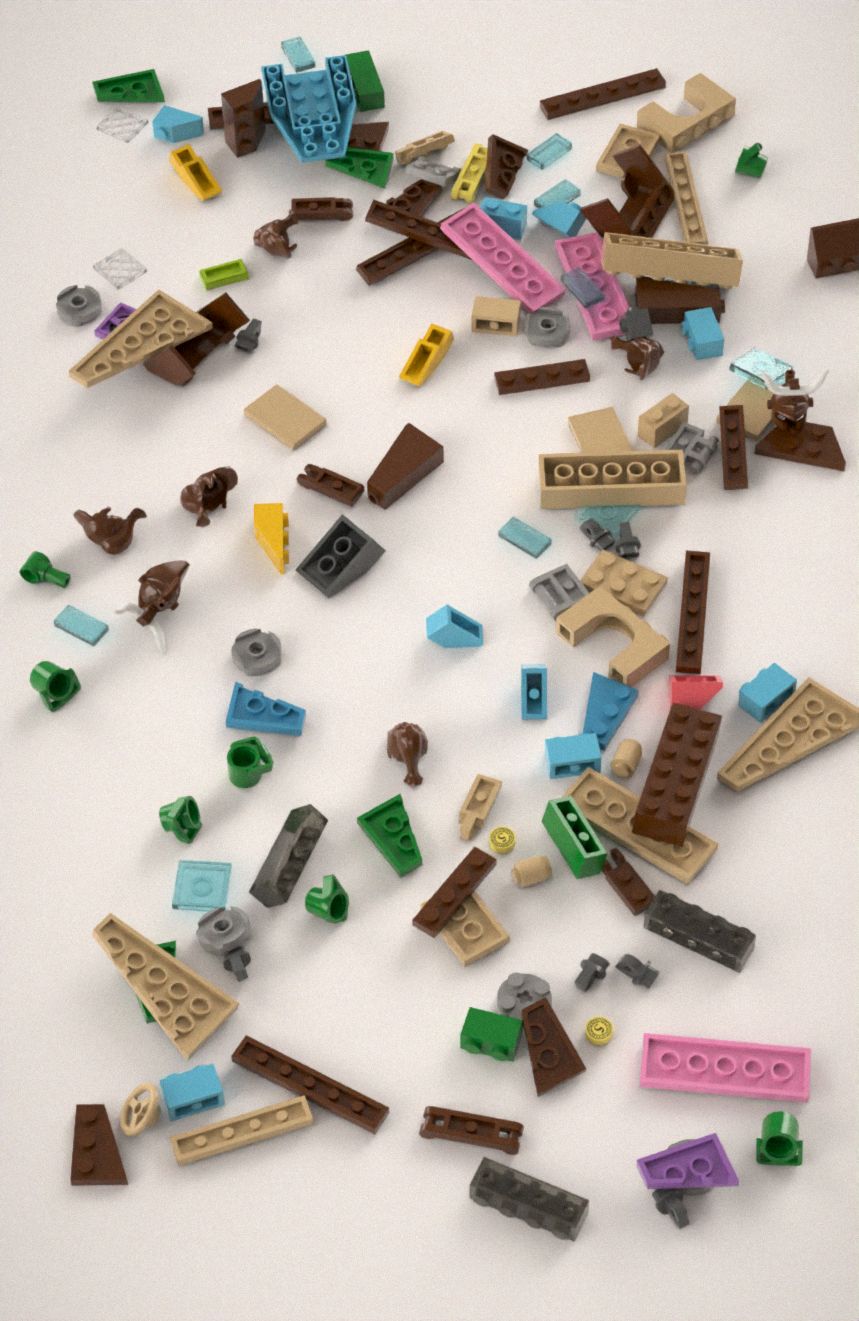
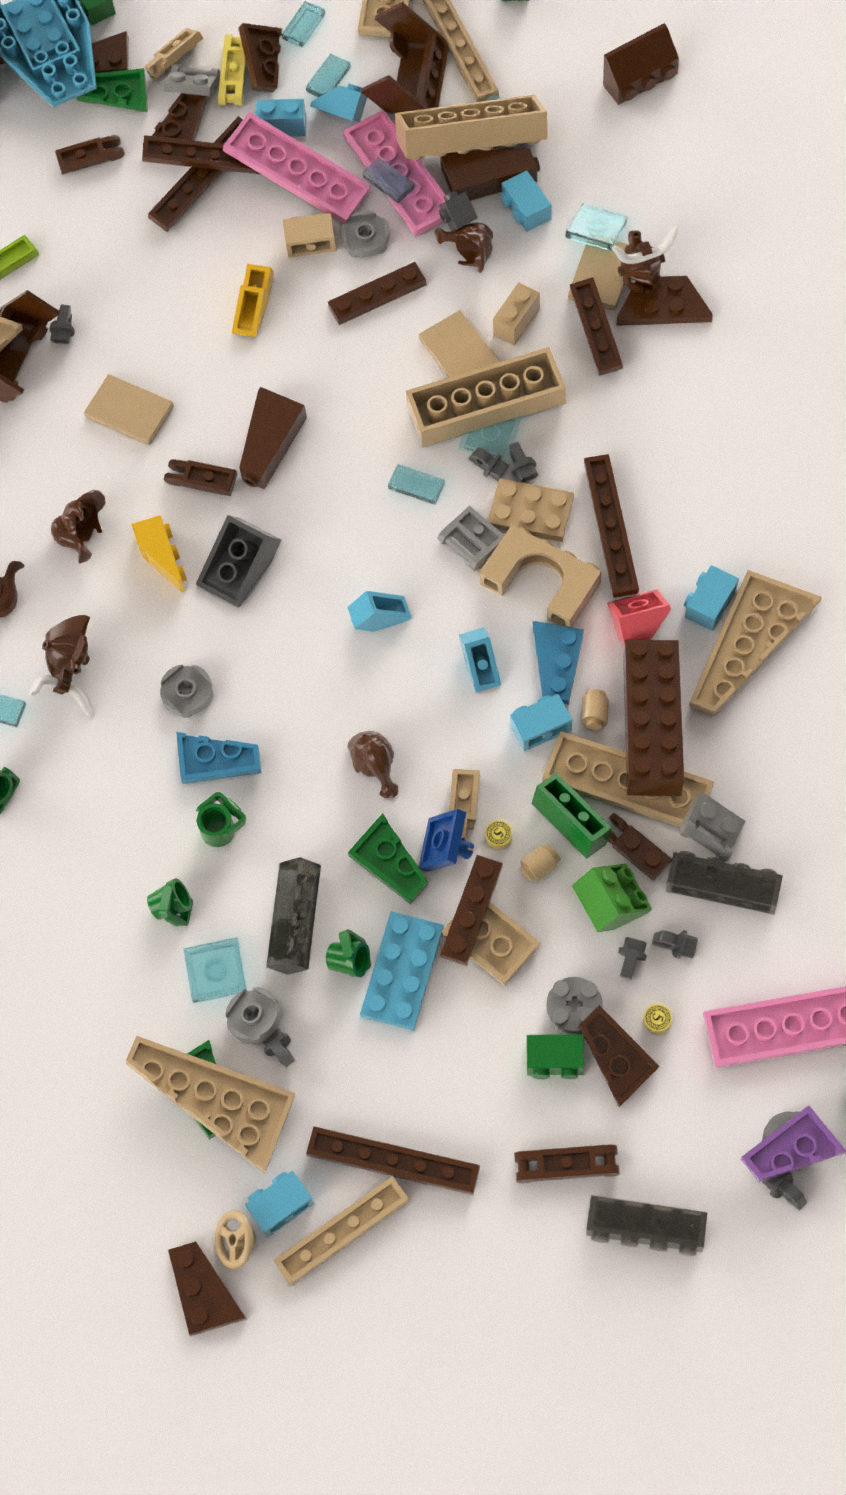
camera: 10 degrees left, 15 degrees up
reddish brown piece [253,209,298,259] -> none
light grey plate [664,422,719,474] -> none
none -> medium azure plate [360,912,444,1031]
none -> blue tile [418,809,474,872]
none -> bright green slope [572,864,652,932]
none -> light grey plate [679,792,746,863]

